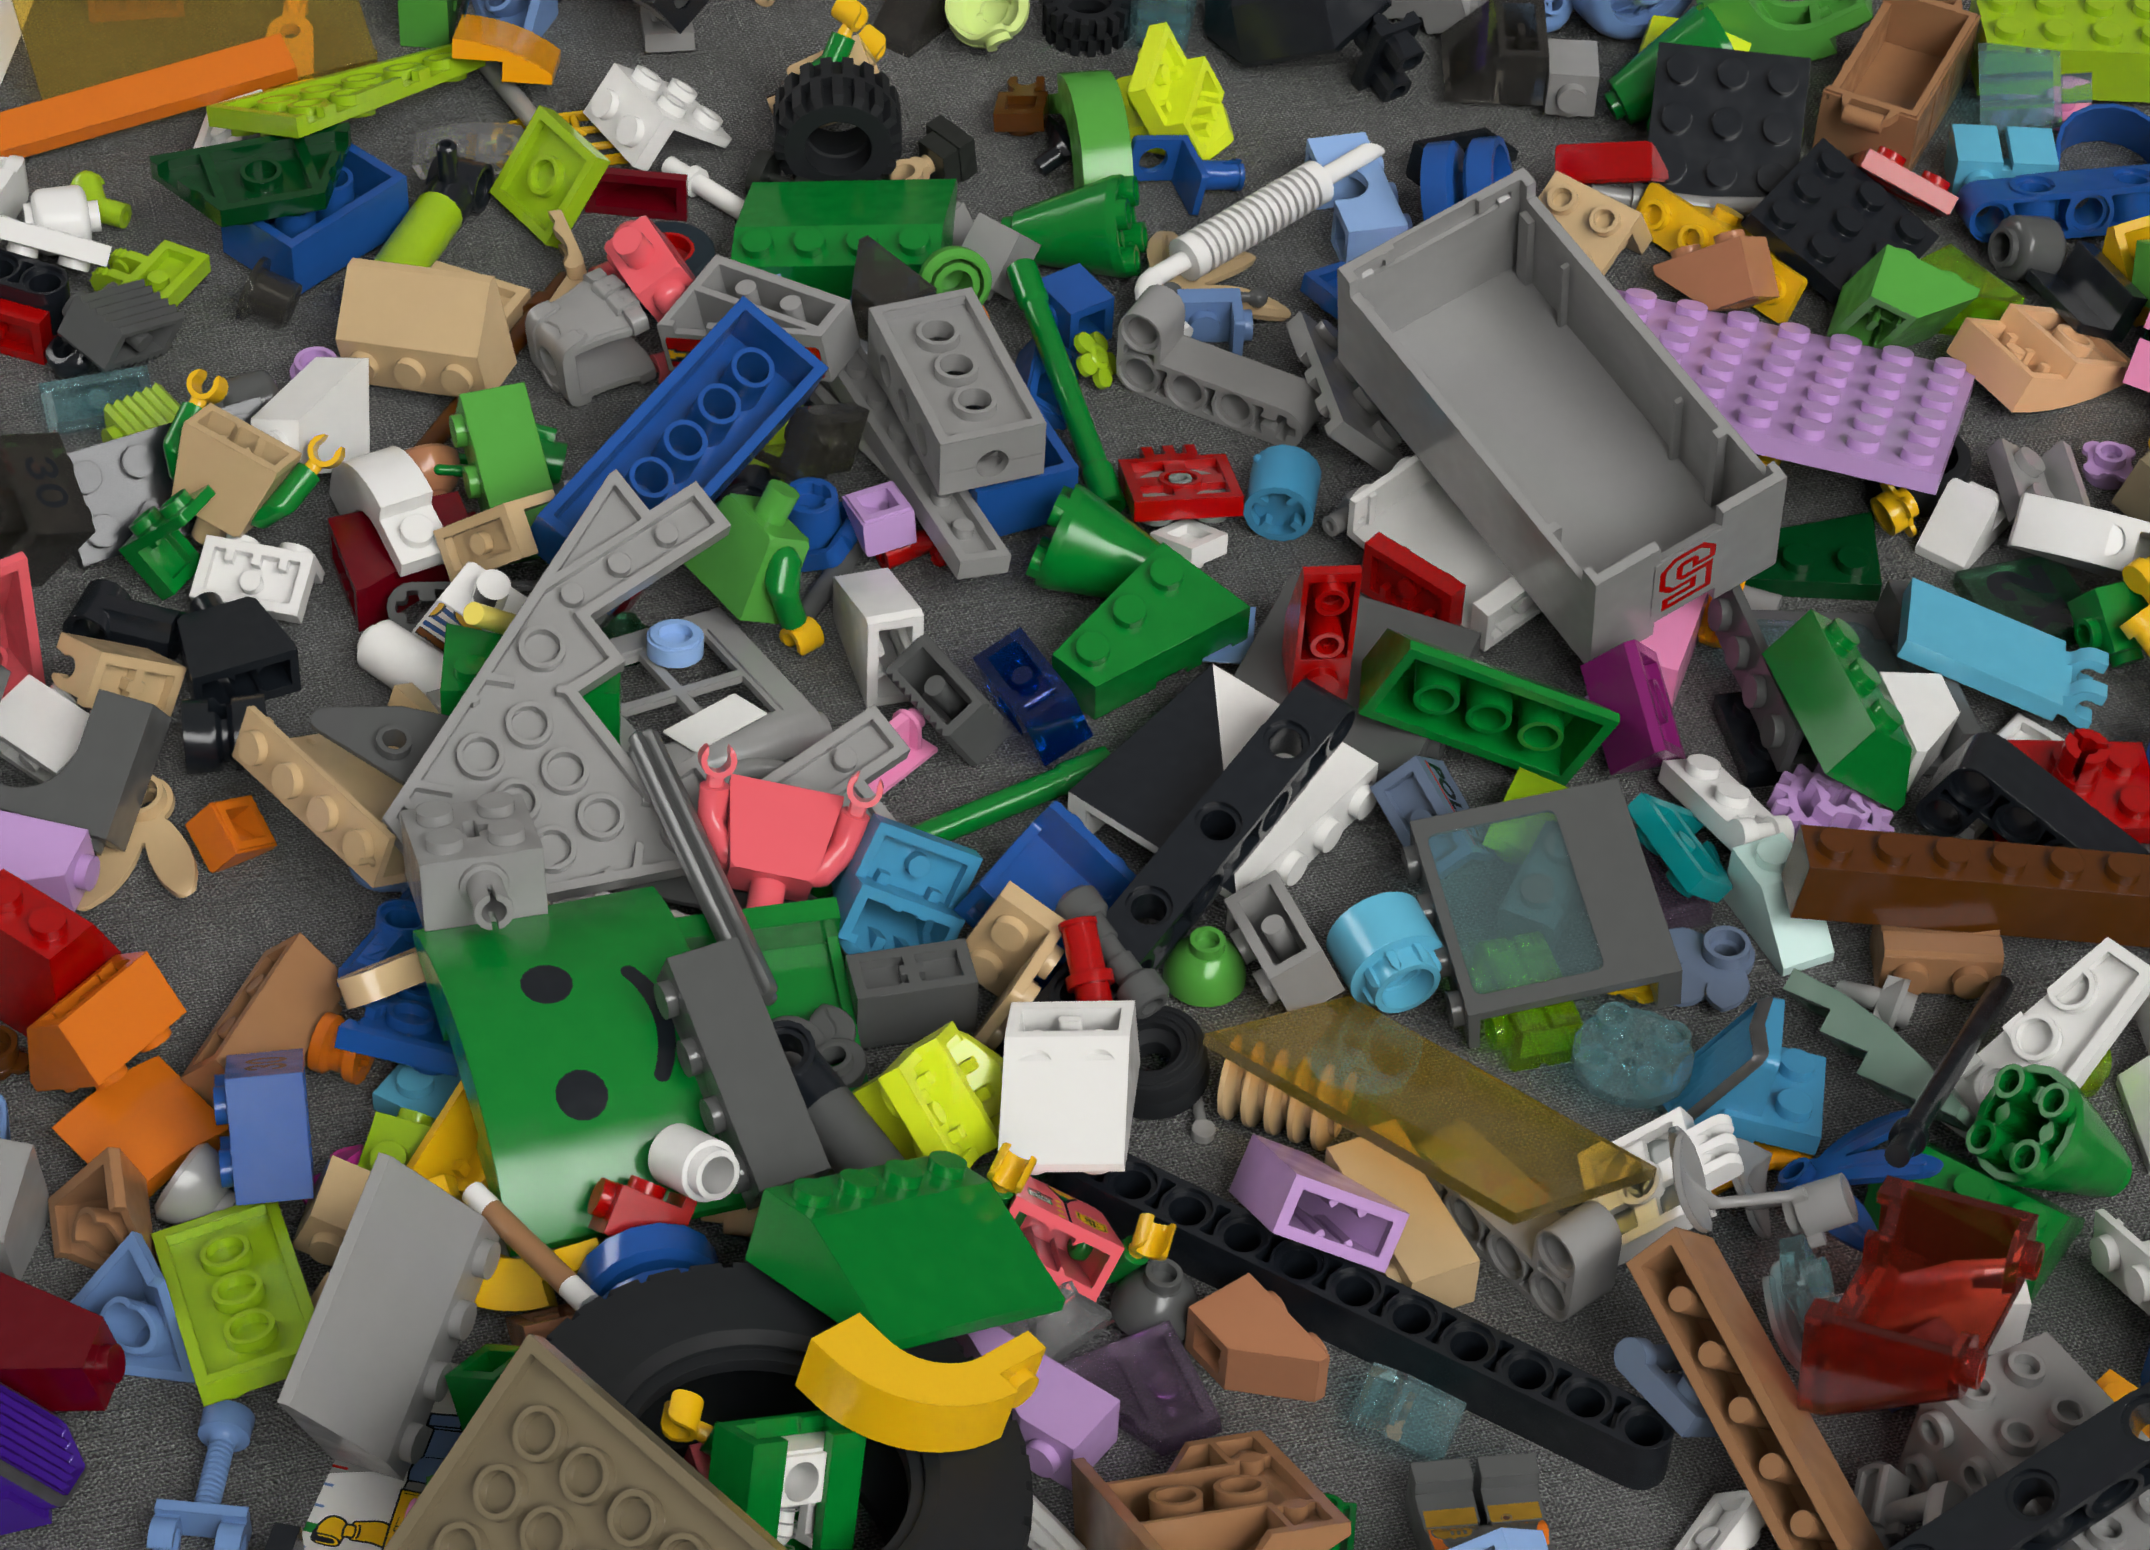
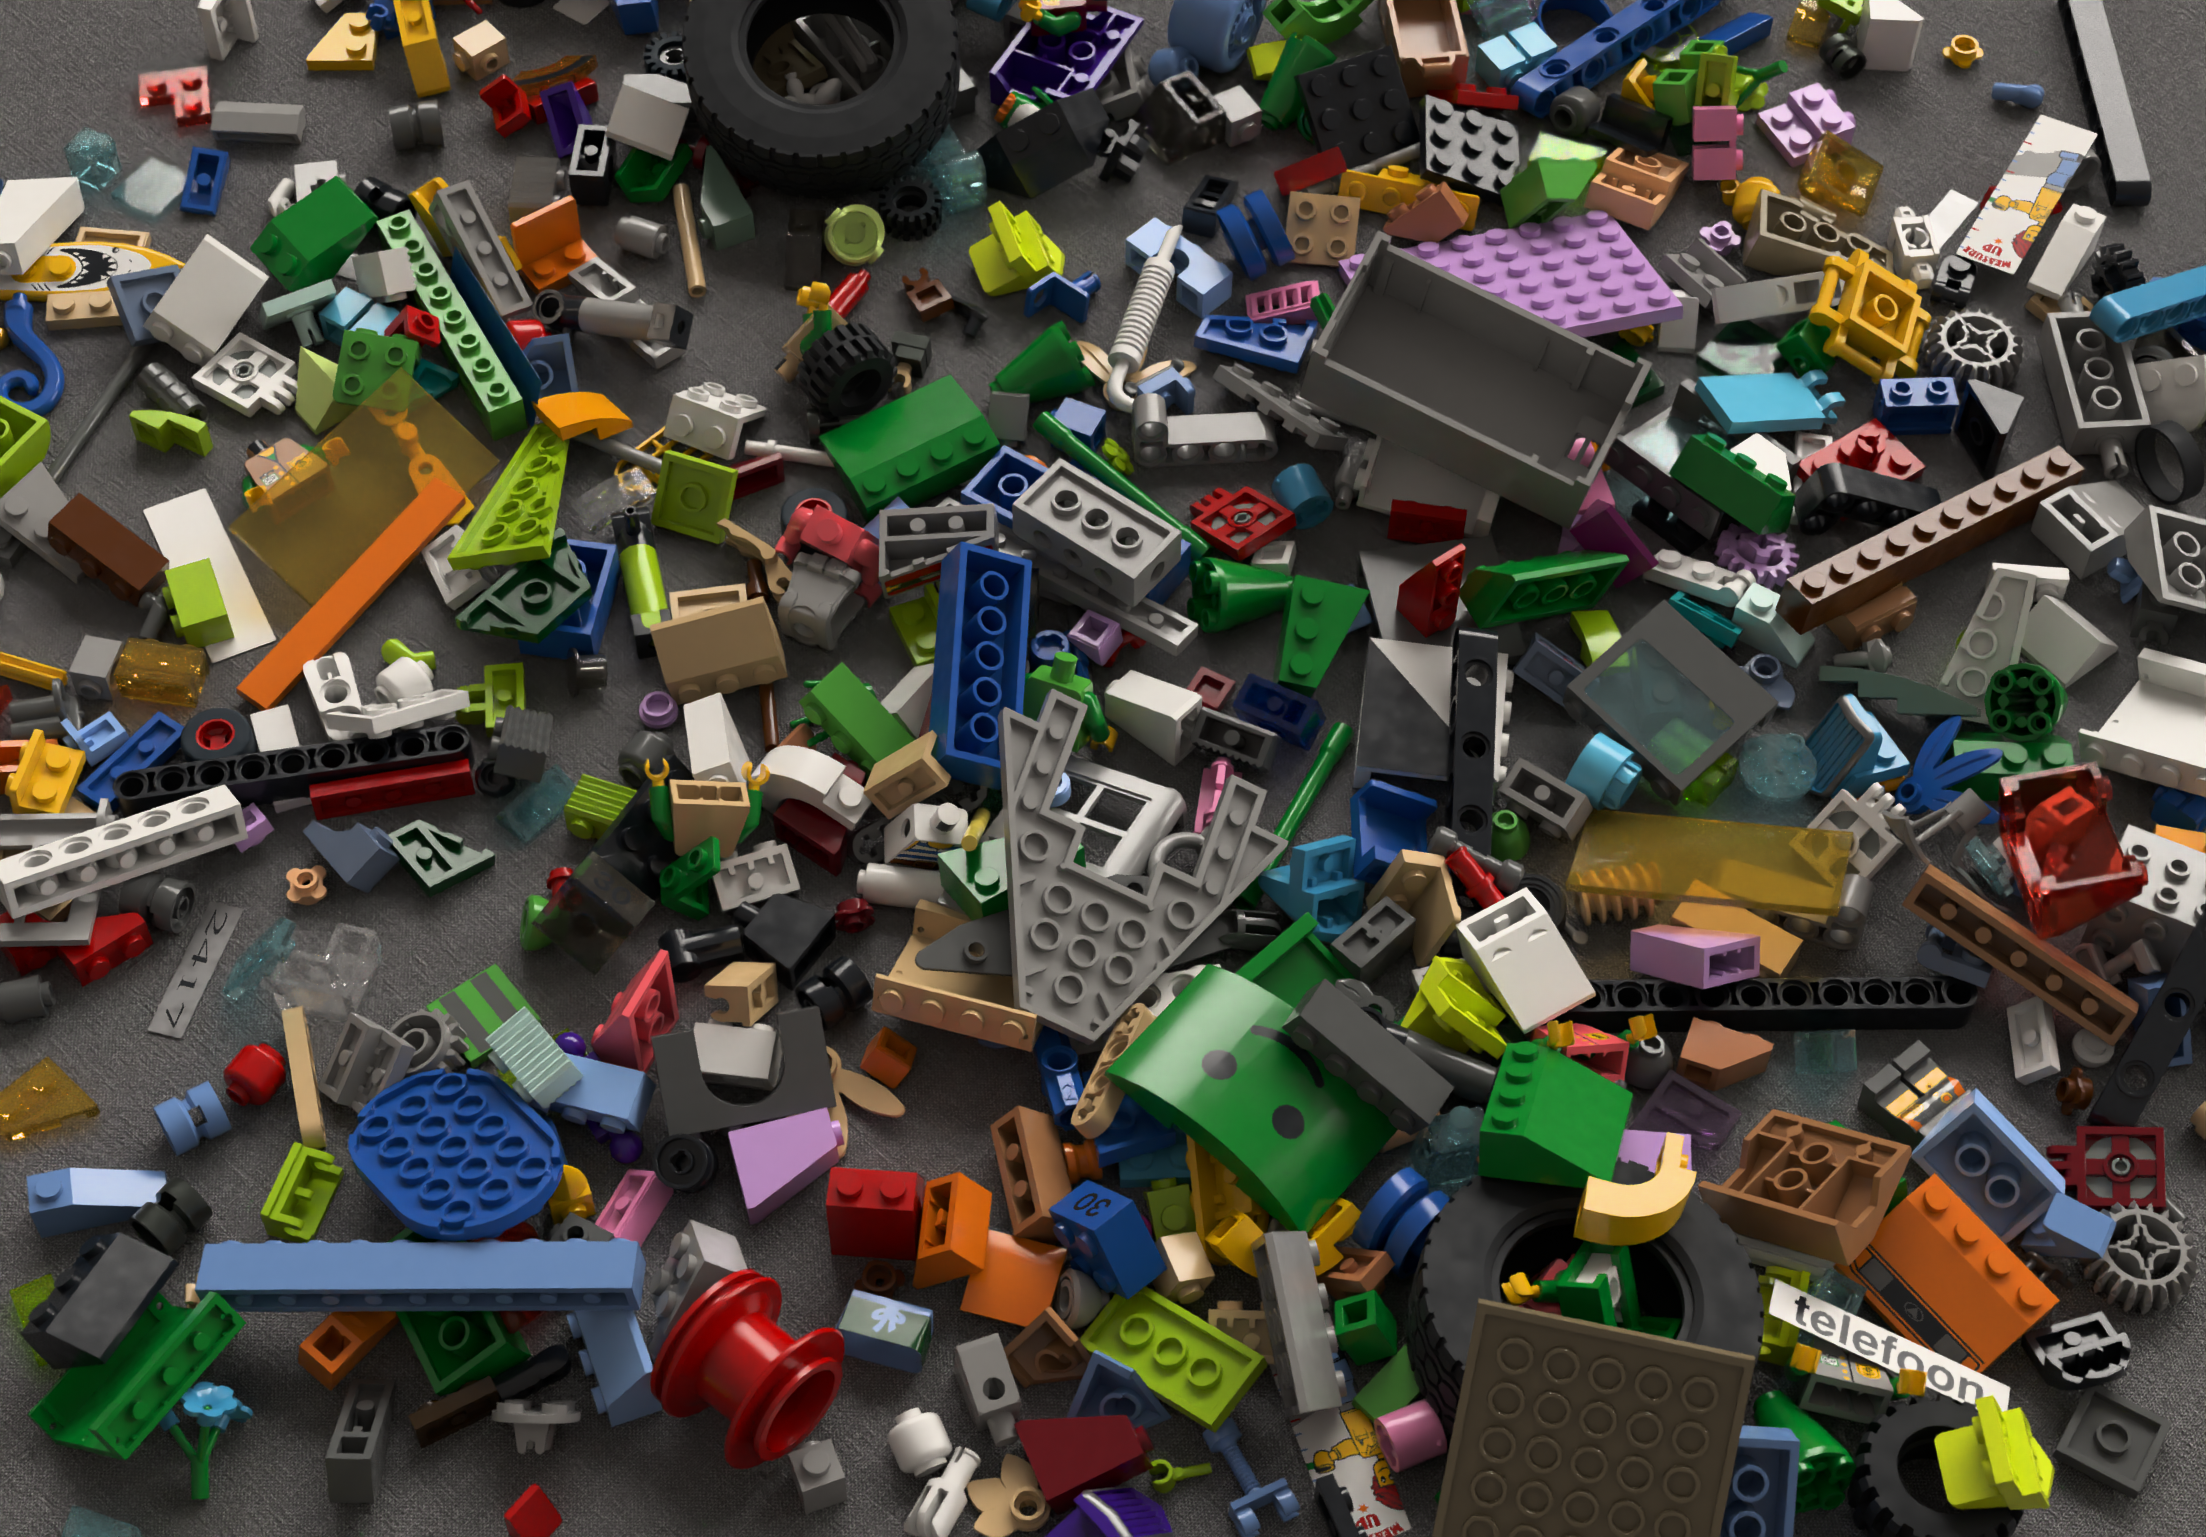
camera: 30 degrees left, 10 degrees up
light grey brick [400,792,548,932] -> none
medium nougat bar [462,1182,599,1311] -> none
red brick [587,1175,698,1237] -> none
dark grey axle [628,728,778,1006] -> none
white brick [648,1123,740,1202] -> none
white sticker [663,694,767,752] -> none
coral torso [697,743,884,908] -> none
clear smoke slope [852,235,937,342] -> none
bright green brick [918,246,992,305] -> none
bright green arch [1049,70,1134,189] -> none
black bar [1884,975,2013,1168] -> none
none -> red cylinder [828,269,871,319]
none -> dark red plate [835,898,875,933]
none -> lime hand [1149,1459,1212,1493]
none -> dark red plate [1186,666,1236,712]

